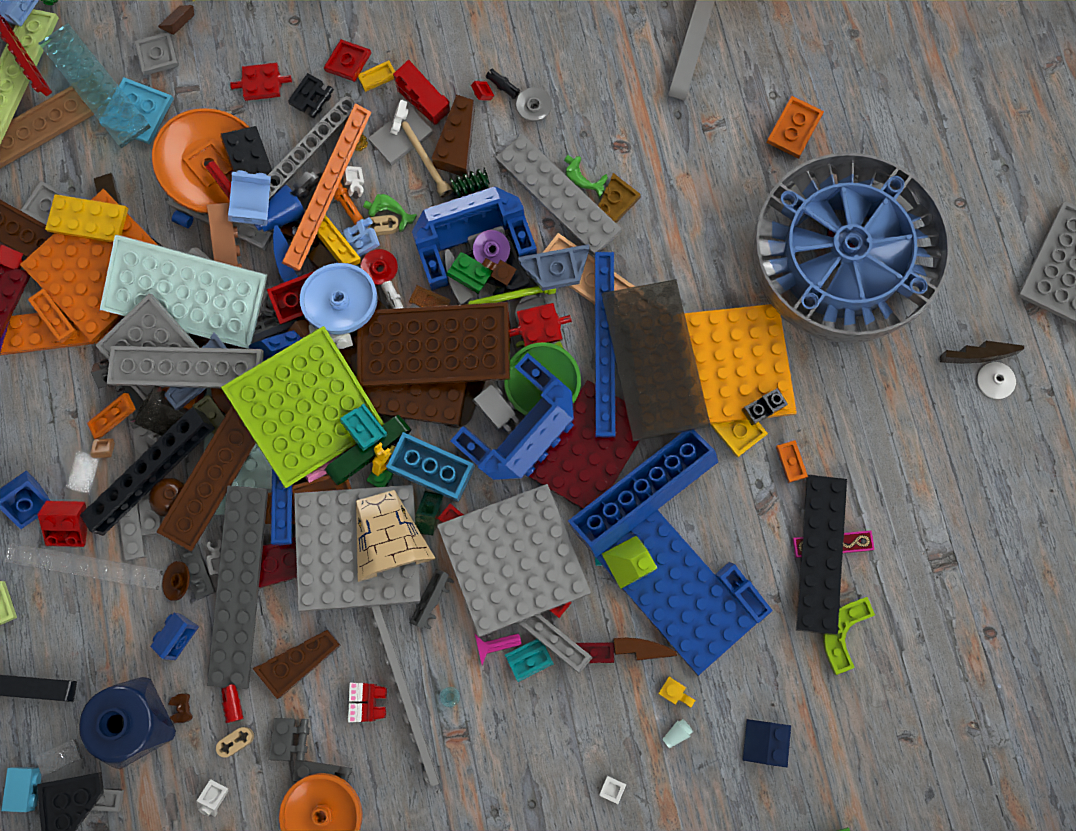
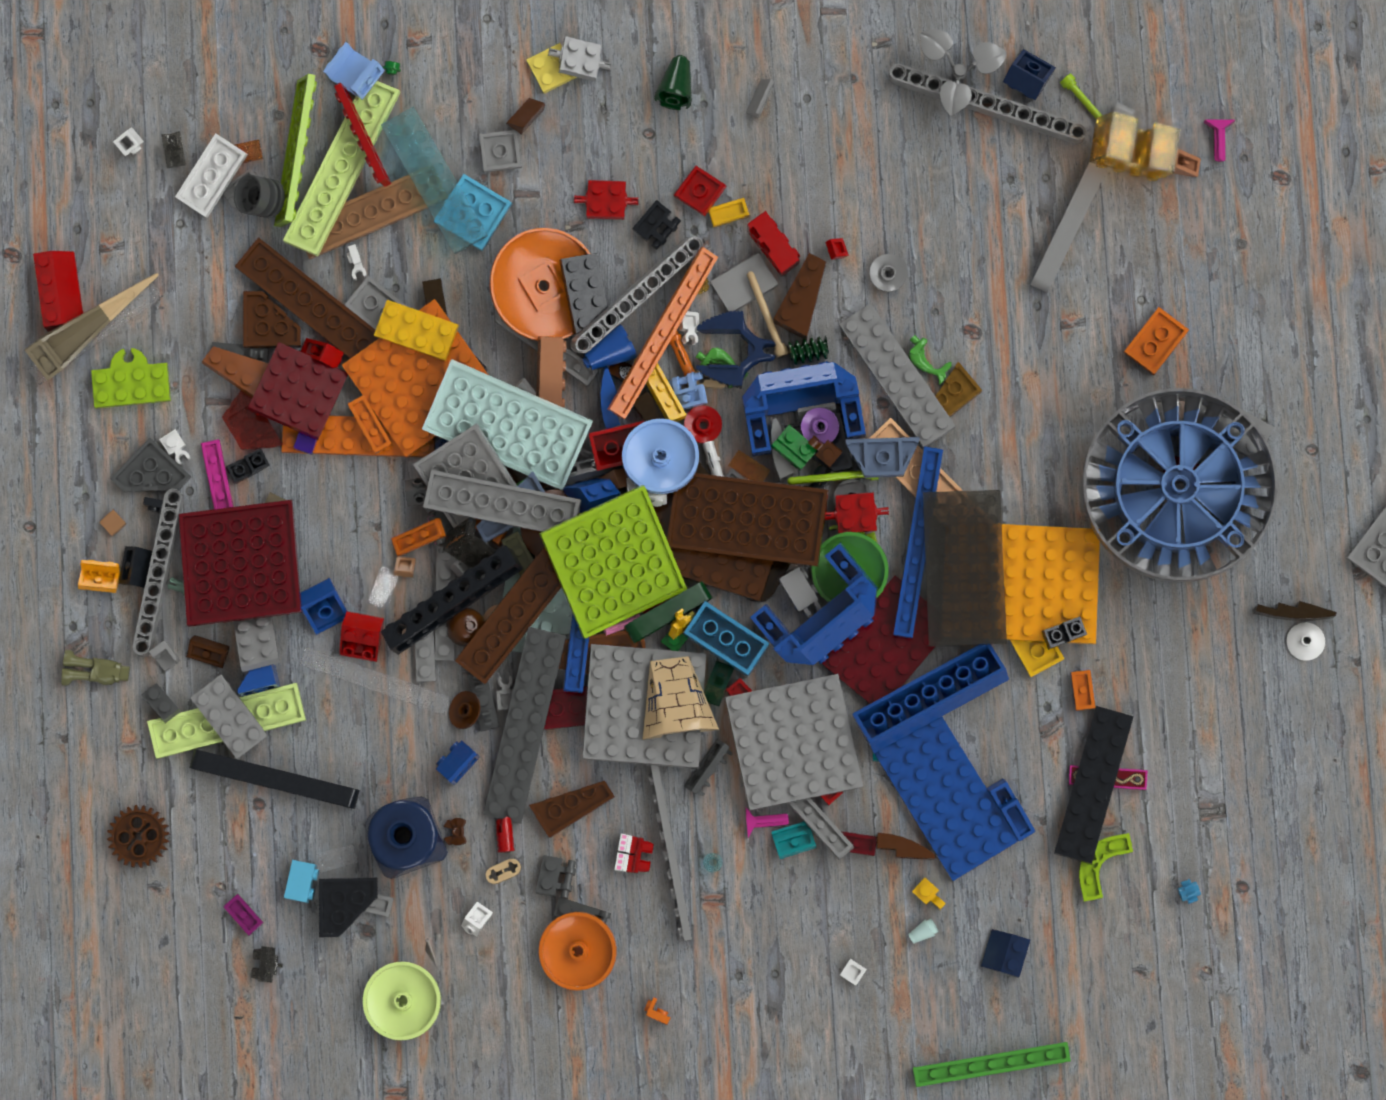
camera: 15 degrees right, 5 degrees up
blue hinge [172,210,193,229] -> none
red axle [205,161,231,200] -> none
light blue panel [228,170,271,226] -> none
flat silver plate [291,167,322,199] -> none
teal plate [340,403,387,451] -> none
white plate [390,99,408,135] -> none
black pin [486,68,520,99] -> none
lime slope [602,536,657,589] -> none
none -> white plate [346,244,367,281]
none -> dark blue piece [696,311,776,389]
none -> dark azure gear [1177,879,1201,904]

